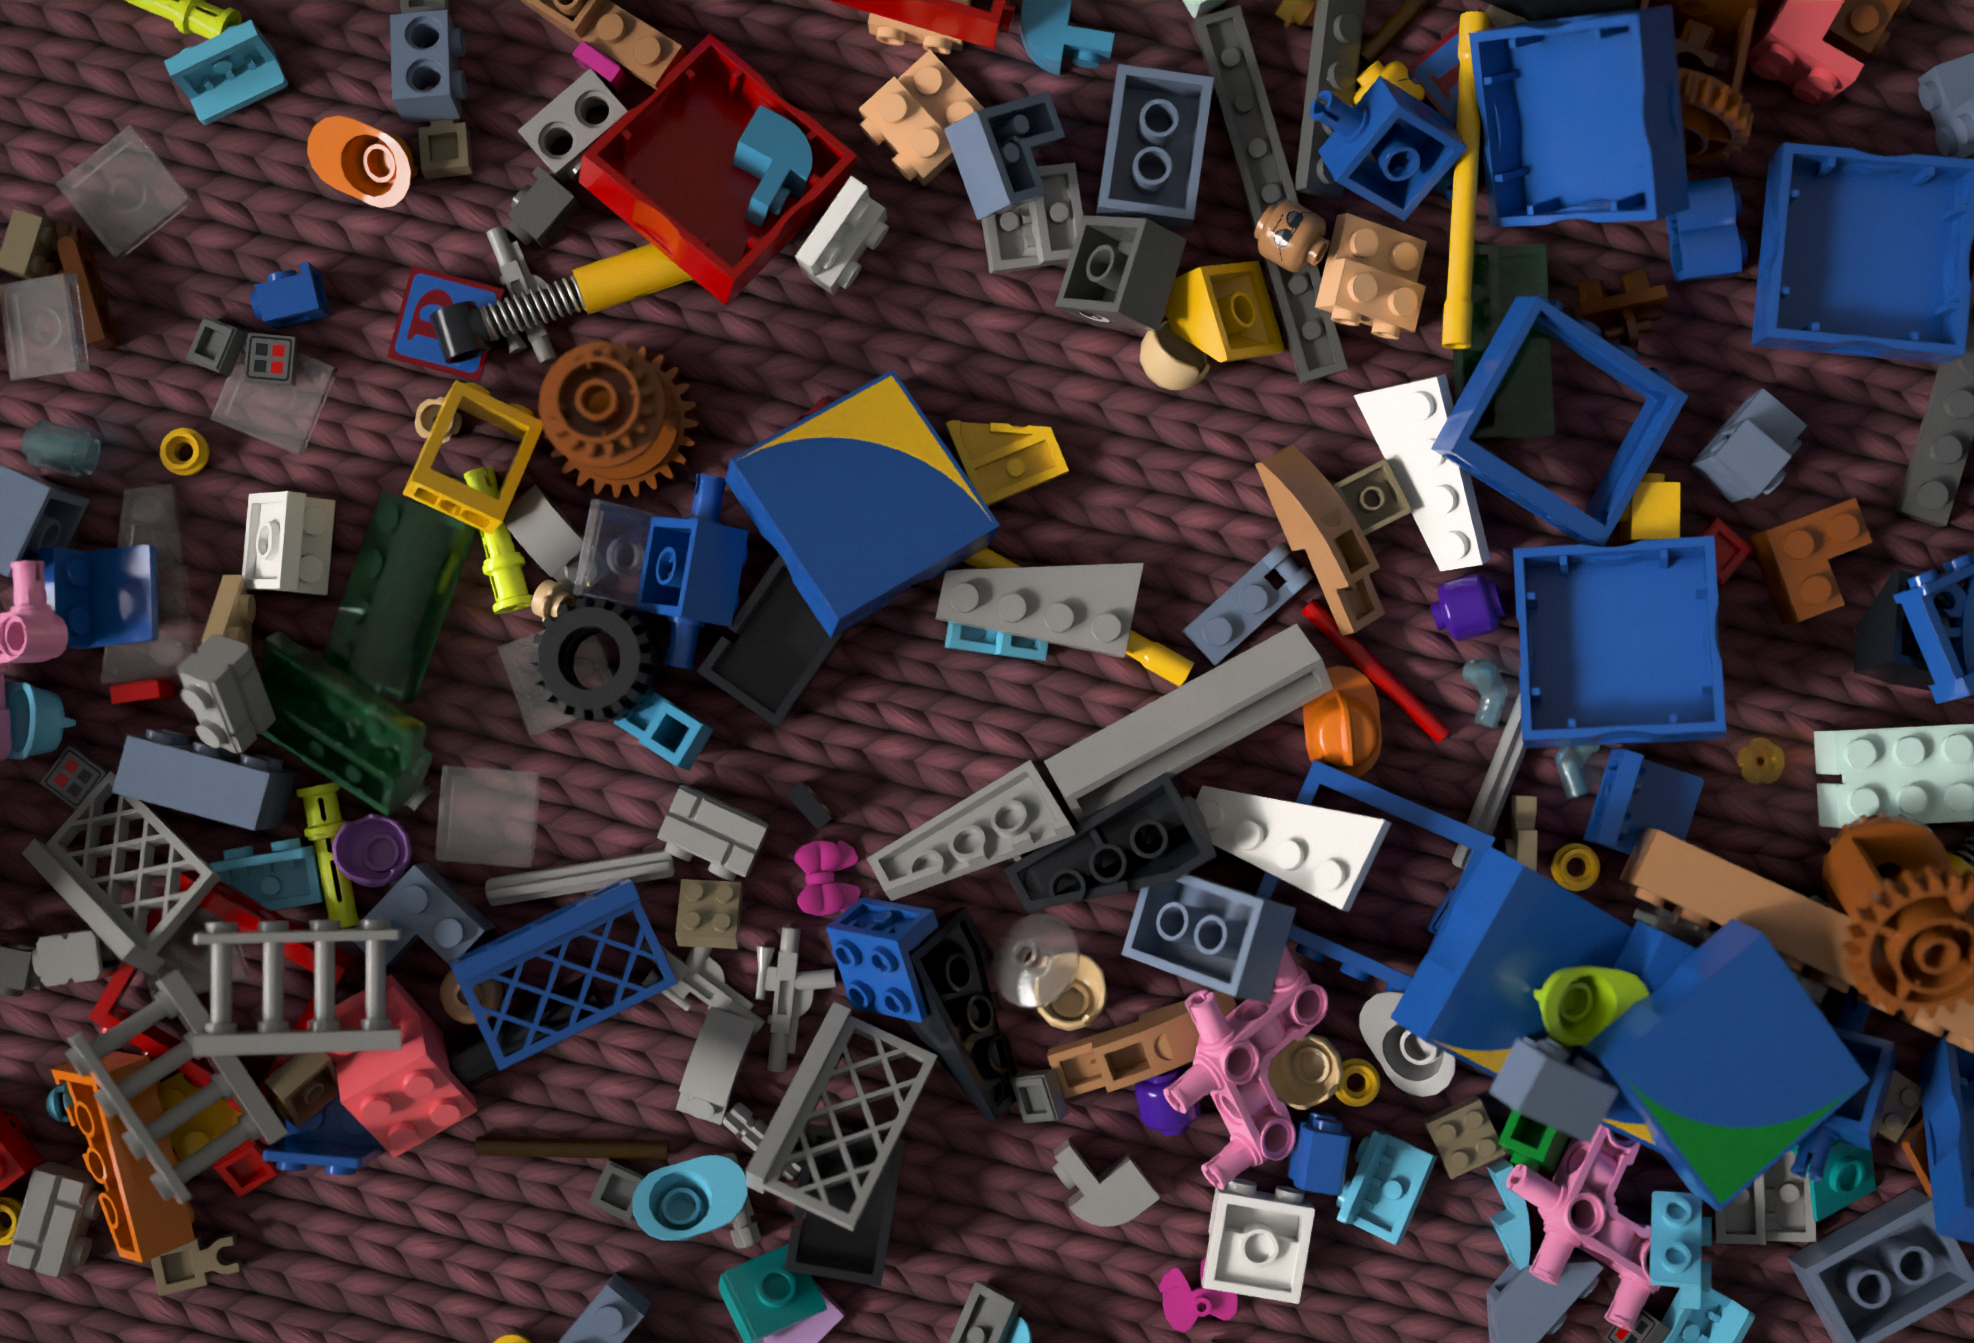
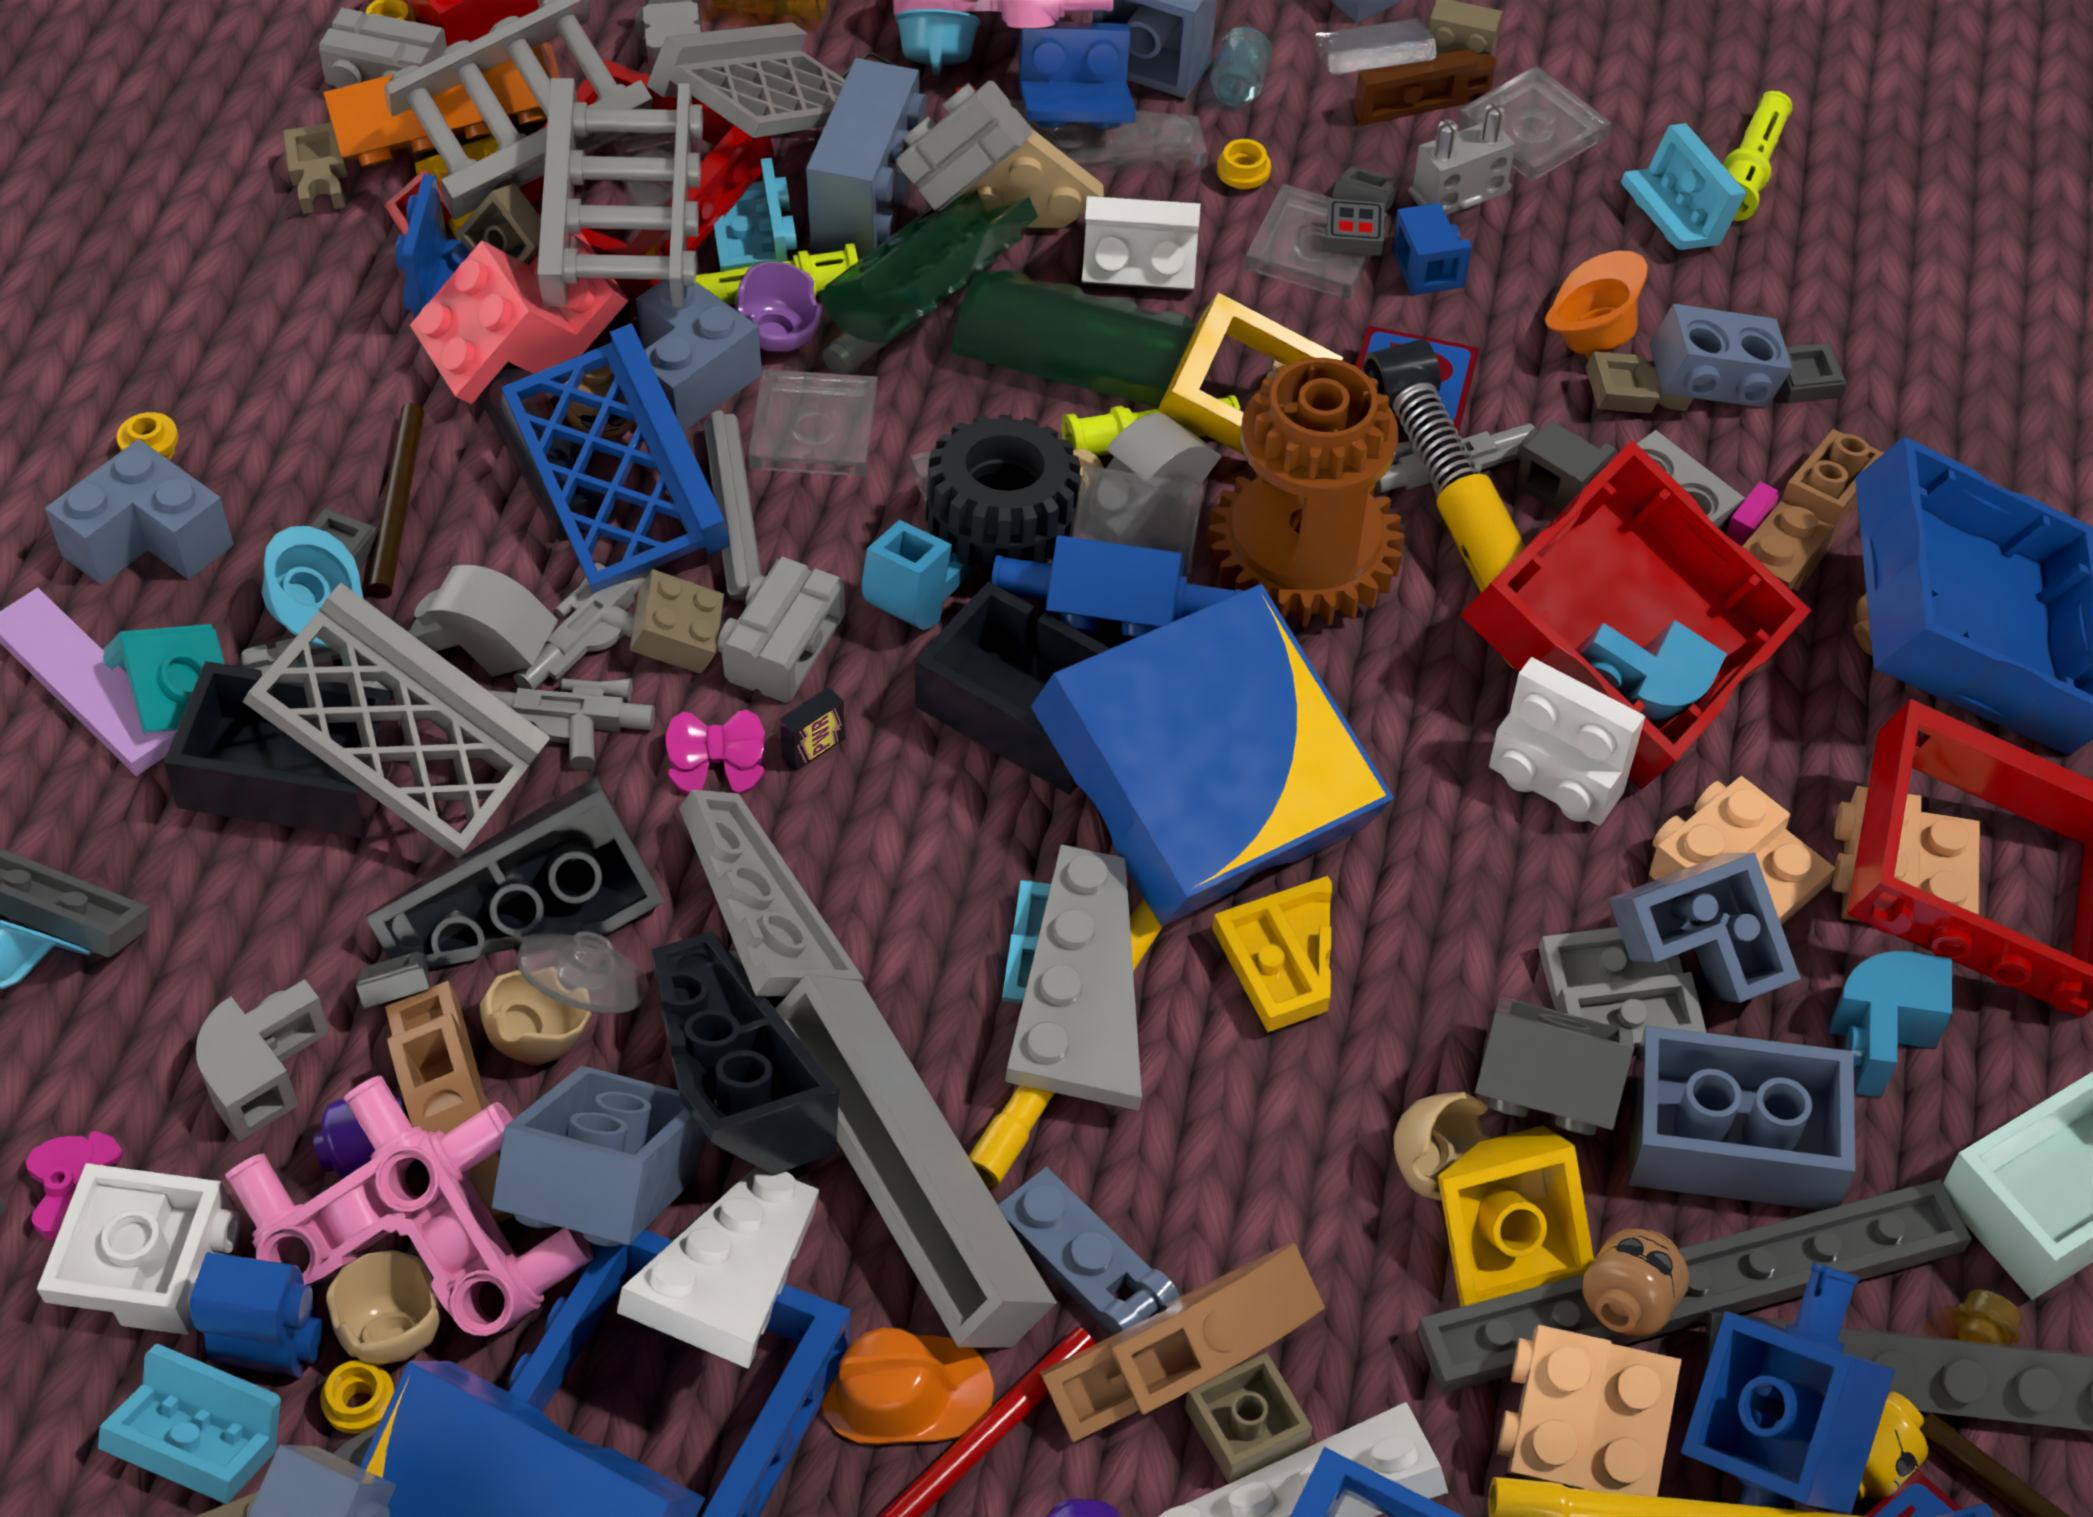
camera: 90 degrees right, 35 degrees down
blue bracket [826,897,938,1022] -> none
none -> light grey piece [1407,103,1515,215]

